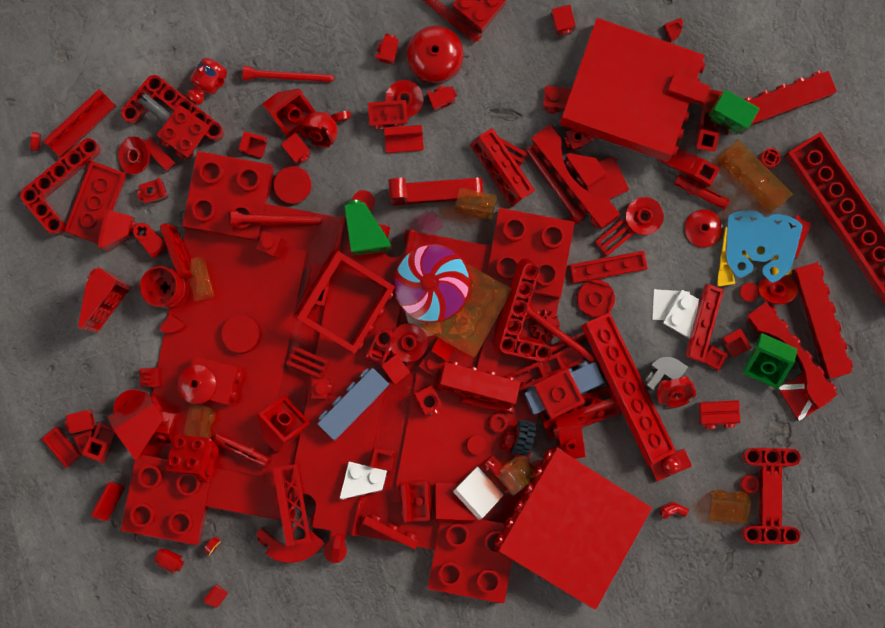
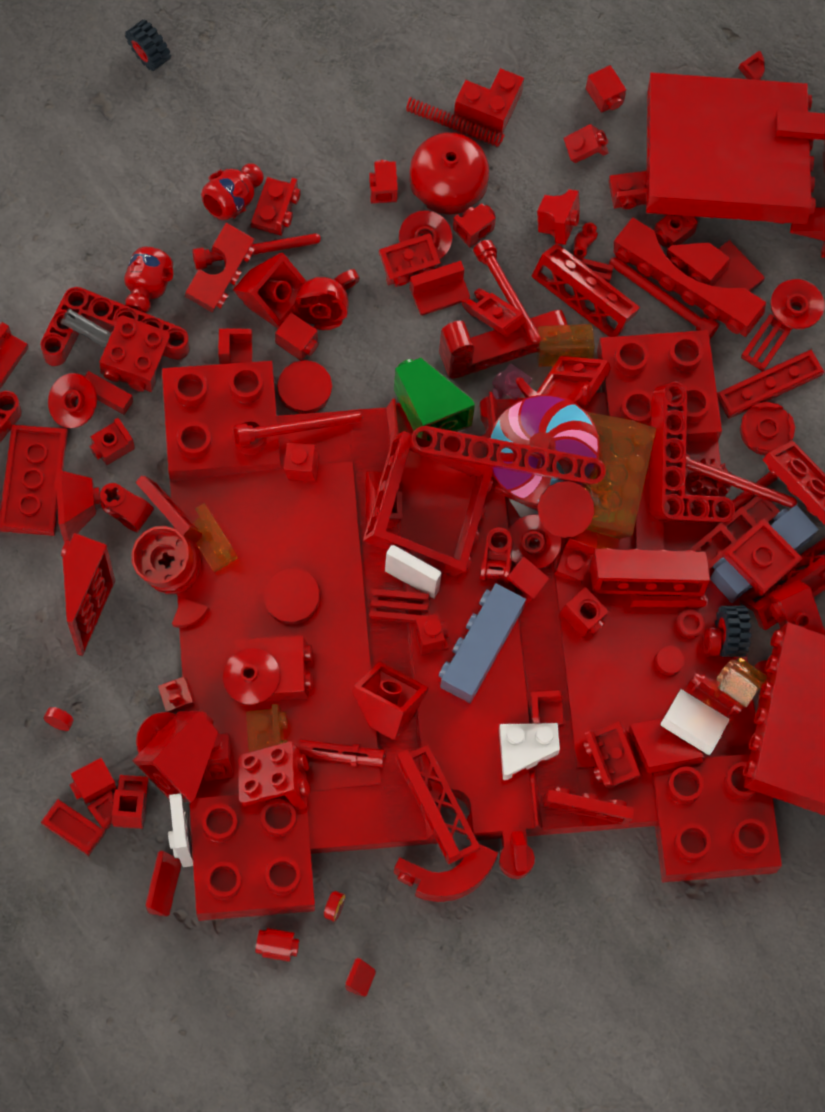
camera: 20 degrees left, 15 degrees down
none -> red tile [43,707,74,731]
none -> white wing [168,793,193,867]
none -> red arch [184,223,255,313]
none -> red piece [201,163,264,220]
none -> red bracket [251,177,301,236]
none -> white tile [385,545,441,599]
none -> red beam [409,426,606,485]
none -> red hinge [461,288,527,337]
none -> red piece [473,240,541,345]
none -> red piece [516,356,611,410]
none -> red brick [537,189,580,245]
none -> red tile [537,481,594,537]
none -> red bracket [563,124,609,164]
none -> red arm [573,223,598,259]

